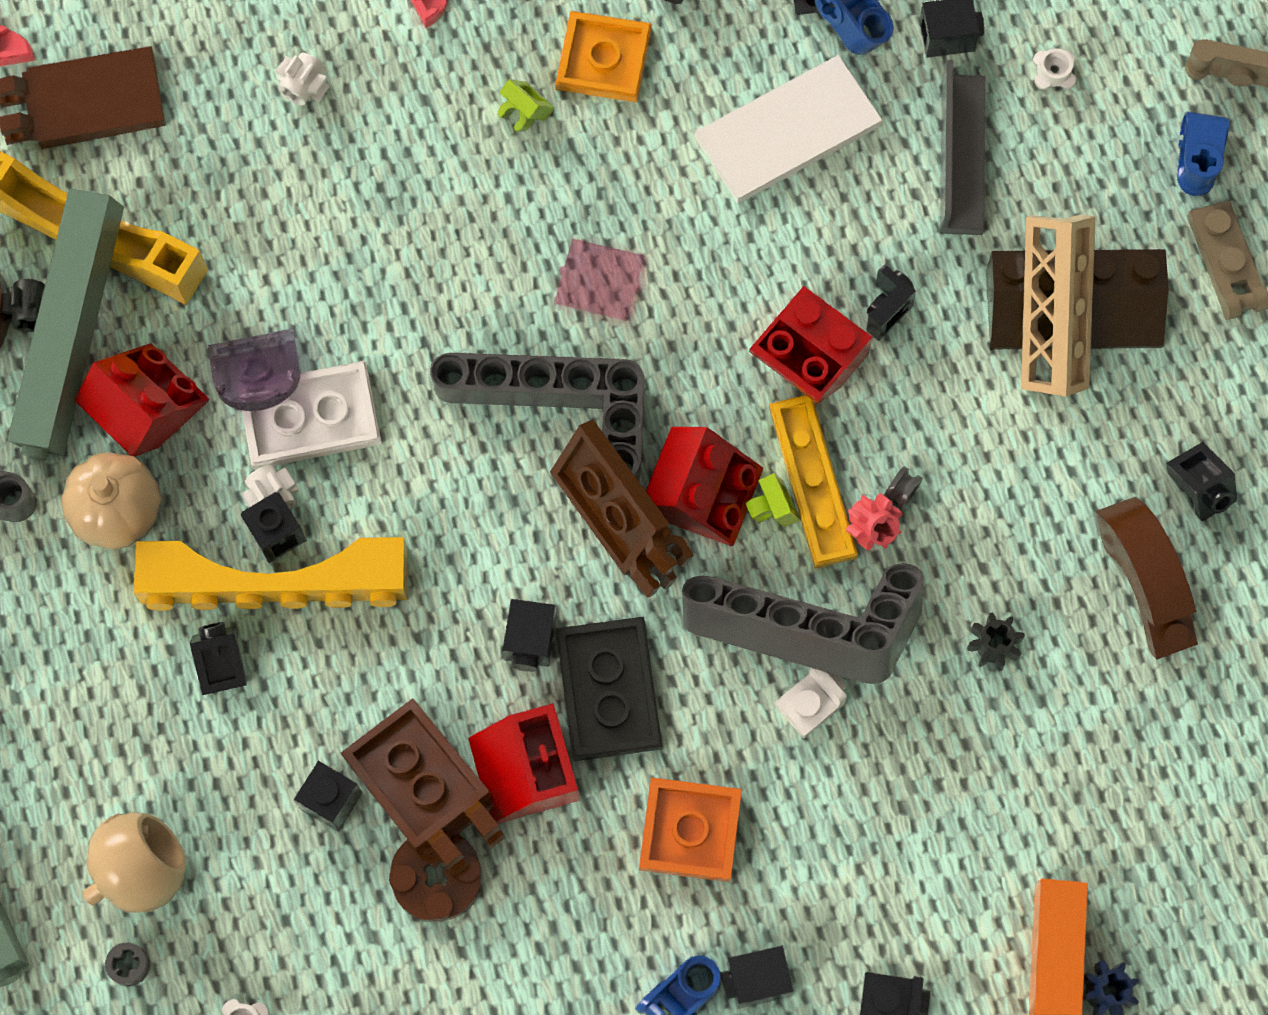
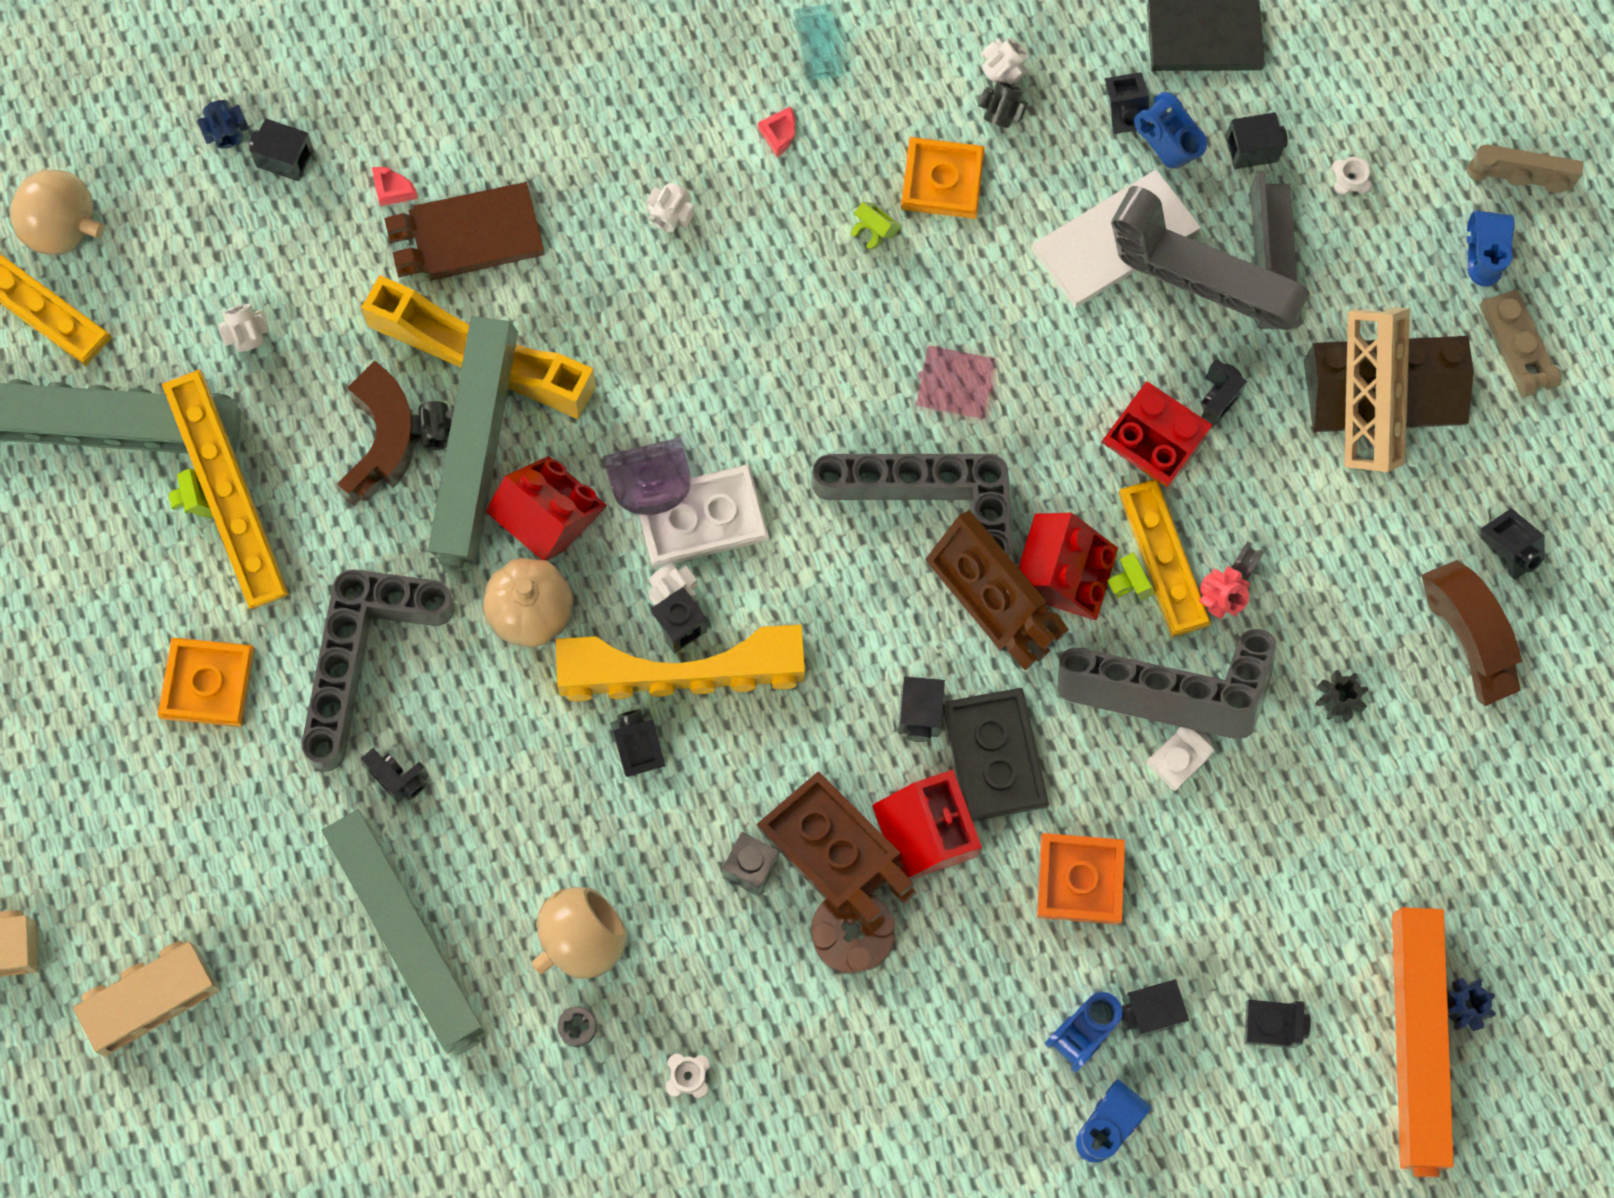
camera: 10 degrees left, 0 degrees up
none -> dark grey beam [1111,186,1310,331]

